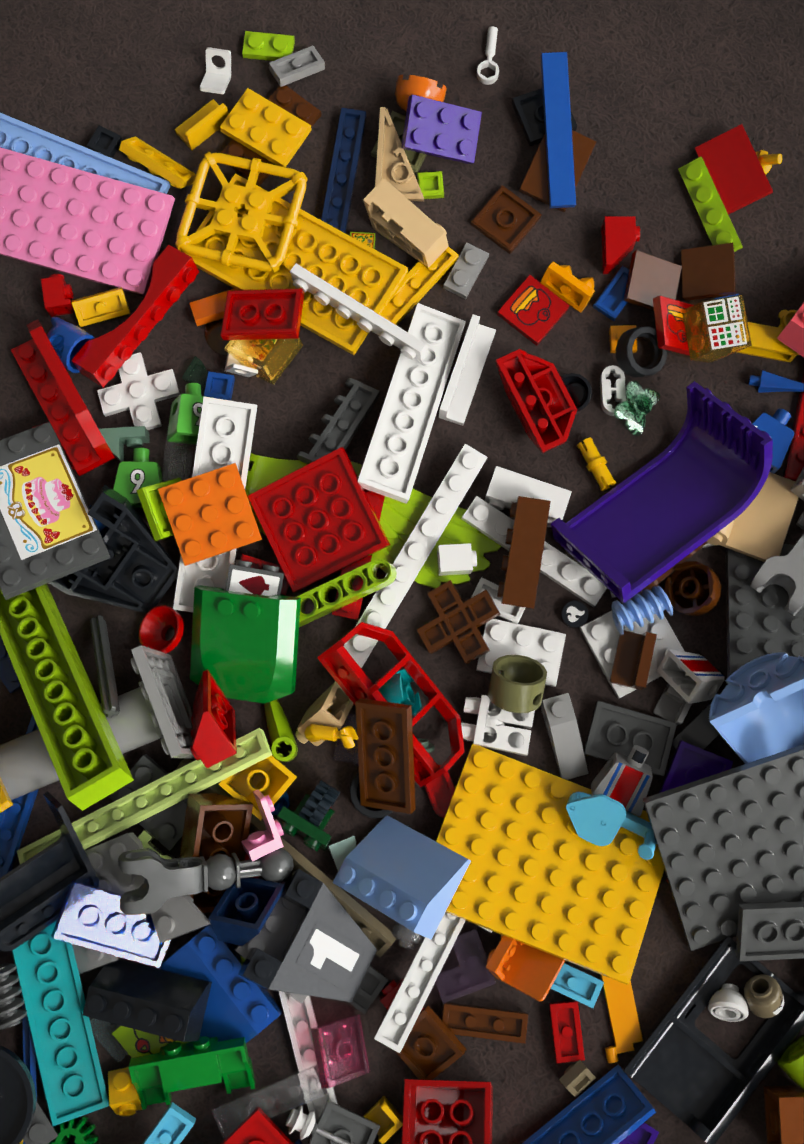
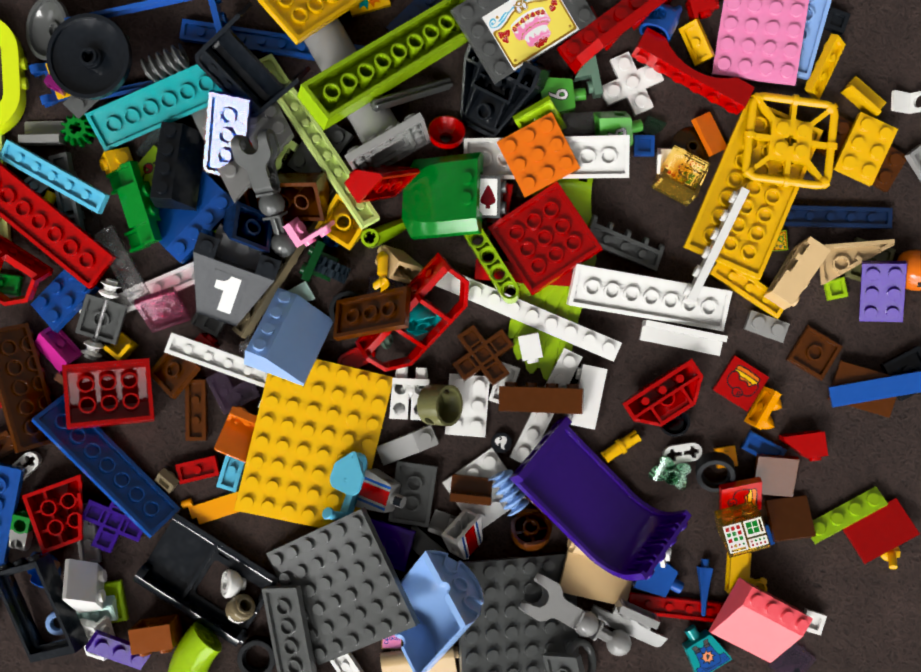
camera: 85 degrees right, 10 degrees up
red tile [220,288,305,340] -> none

